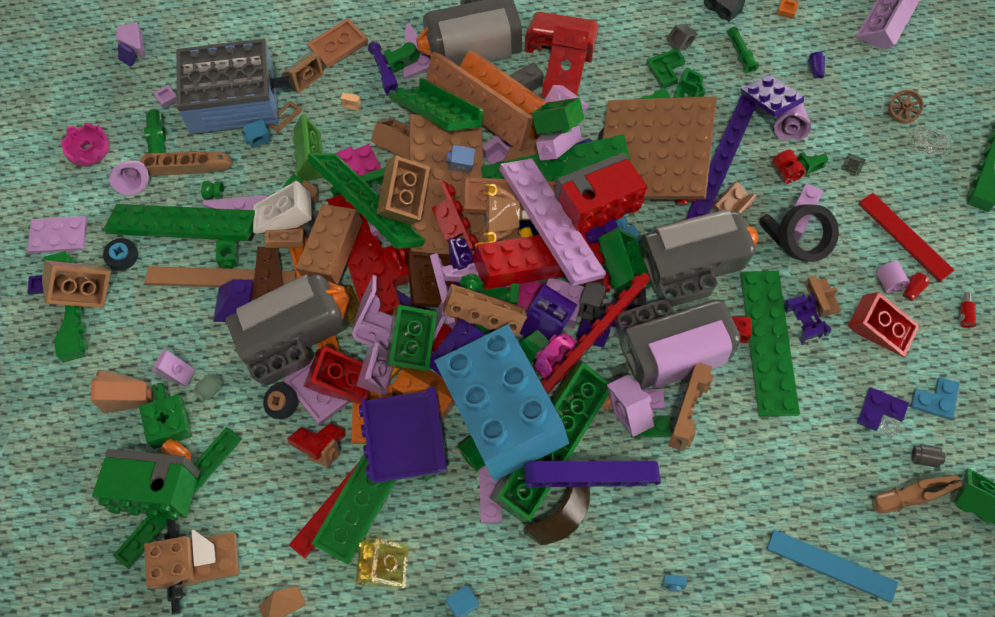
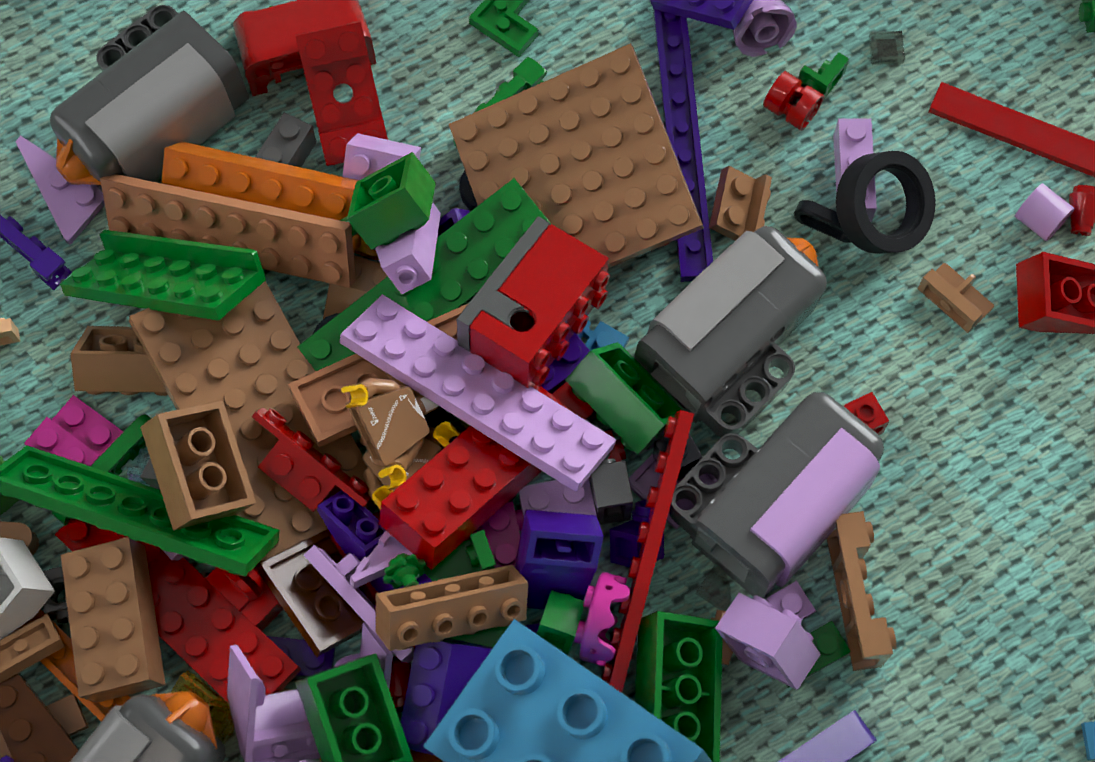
camera: 30 degrees left, 5 degrees up
green leg [384,42,420,72] -> none
medium blue brick [446,145,475,173] -> none
lavender panel [483,135,512,164] -> none
green slope [673,67,706,98] -> none
green plate [740,271,800,417] -> none
dark purple piece [784,294,831,345] -> none

